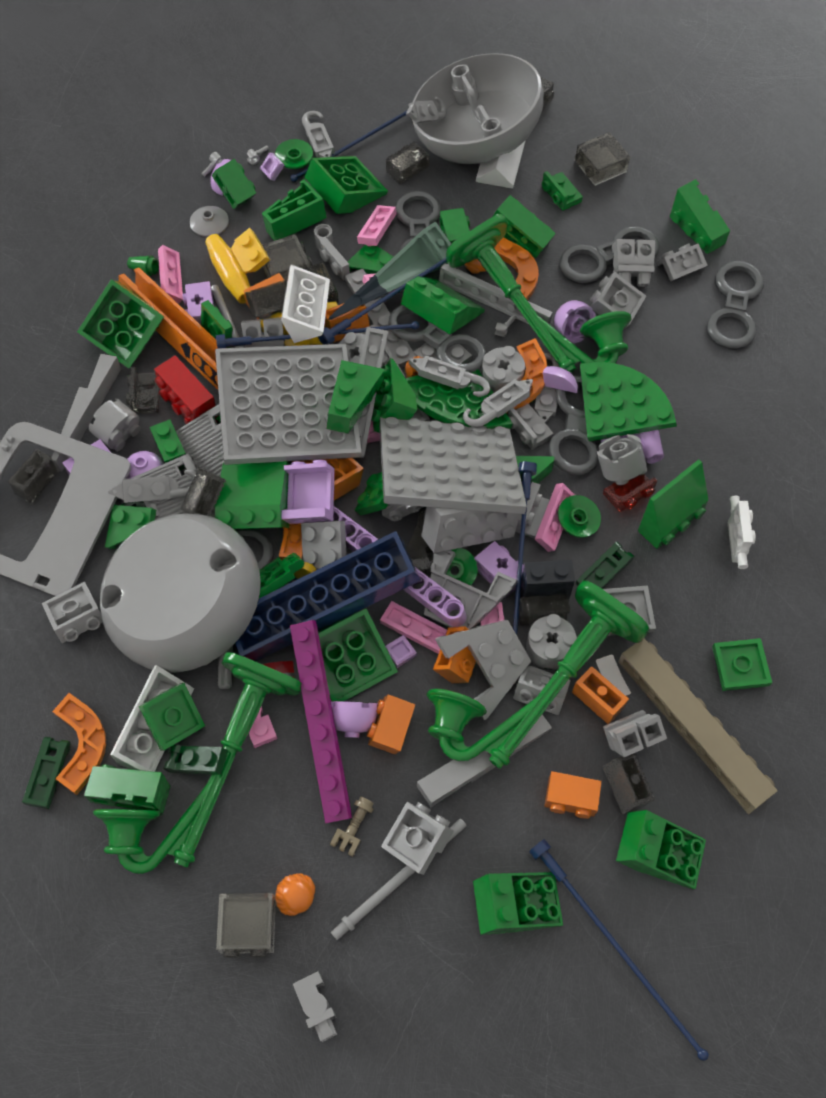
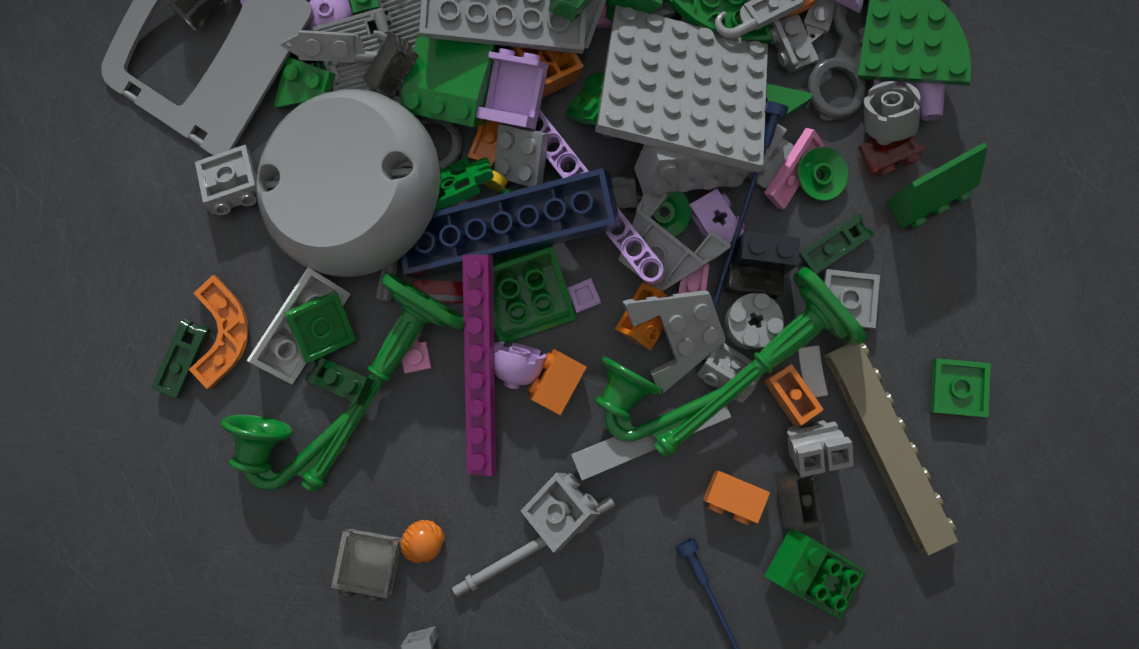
camera: 10 degrees right, 20 degrees up
wedge [84,765,171,815] -> none
dark tan hinge [330,797,374,857] -> none
bright pink plate [380,601,447,654] -> none
green slope [473,872,563,935] -> none
white plate [727,496,756,569] -> none

